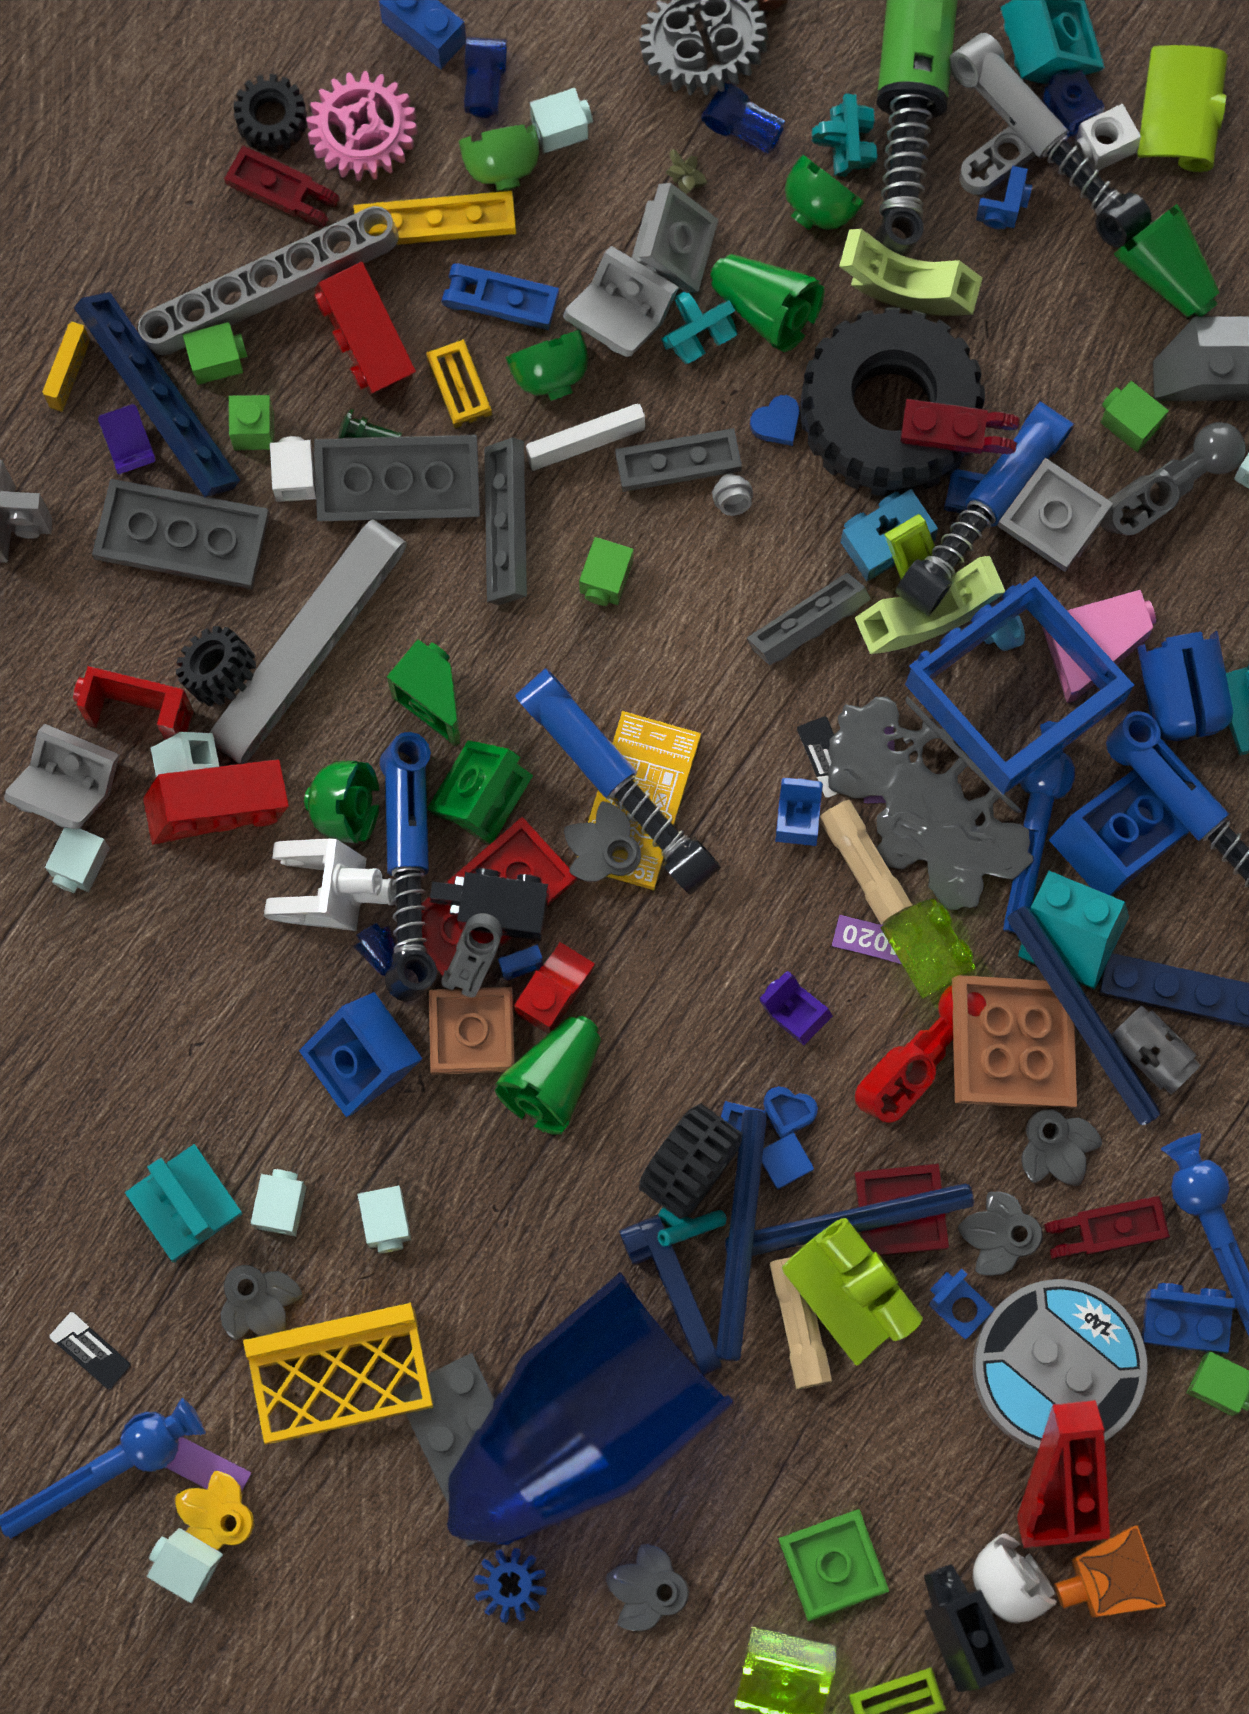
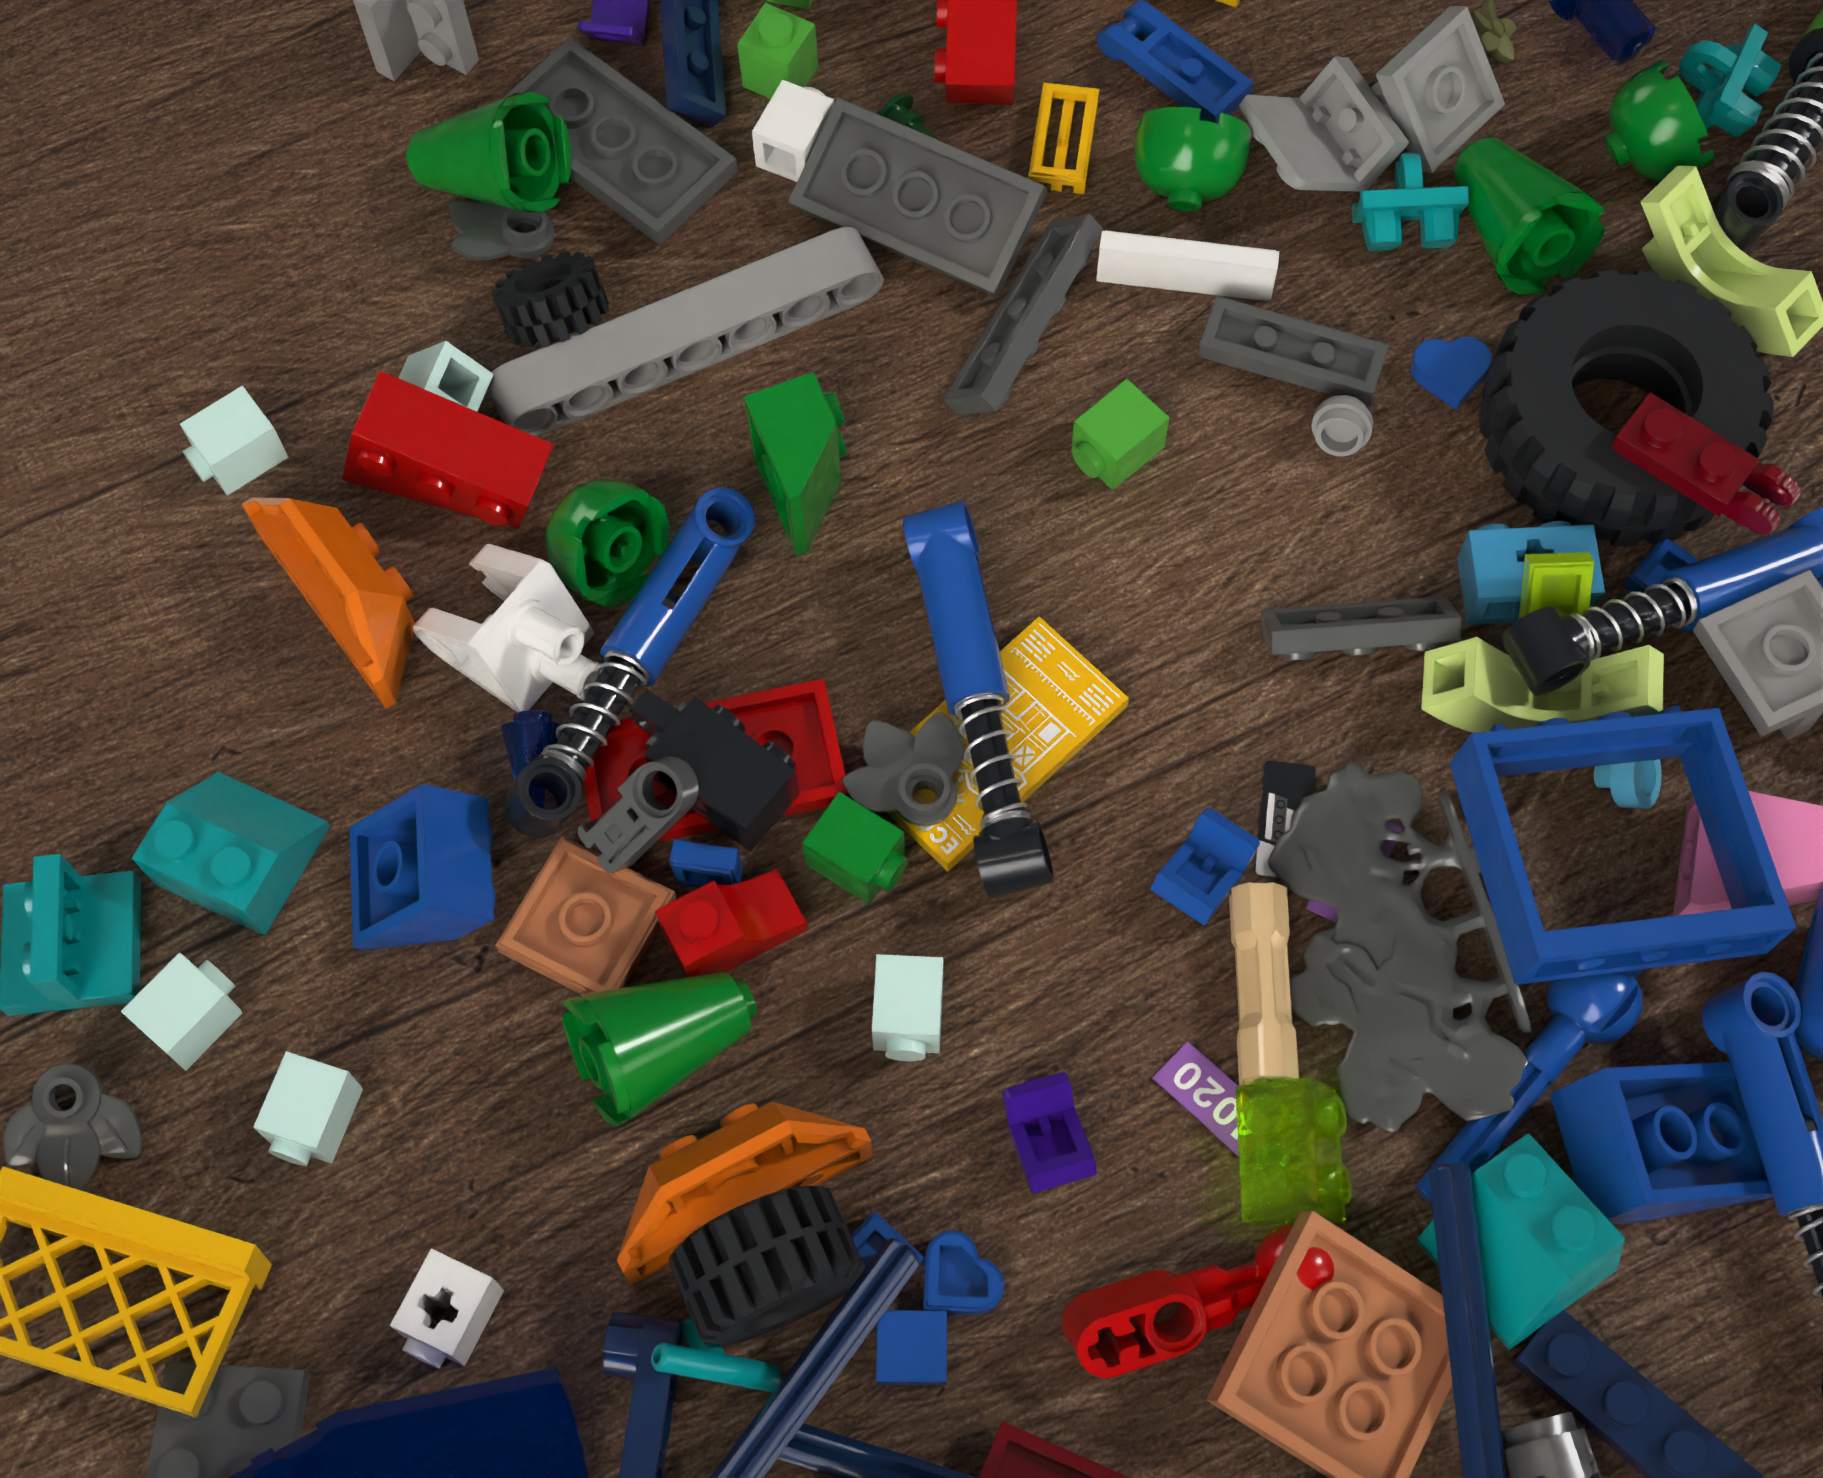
camera: 30 degrees right, 10 degrees down
light grey bracket [4,724,120,829] -> none
red panel [73,666,194,740] -> none
green bracket [427,740,533,845] -> none
none -> teal slope [132,772,330,936]
none -> orange wedge [241,497,415,709]
none -> white brick [390,1248,504,1369]
none -> green cone [406,92,572,213]
none -> dark grey plate [448,201,555,260]
none -> orange wedge [617,1101,873,1285]
none -> green brick [802,792,908,905]
none -> light aqua brick [872,954,943,1061]

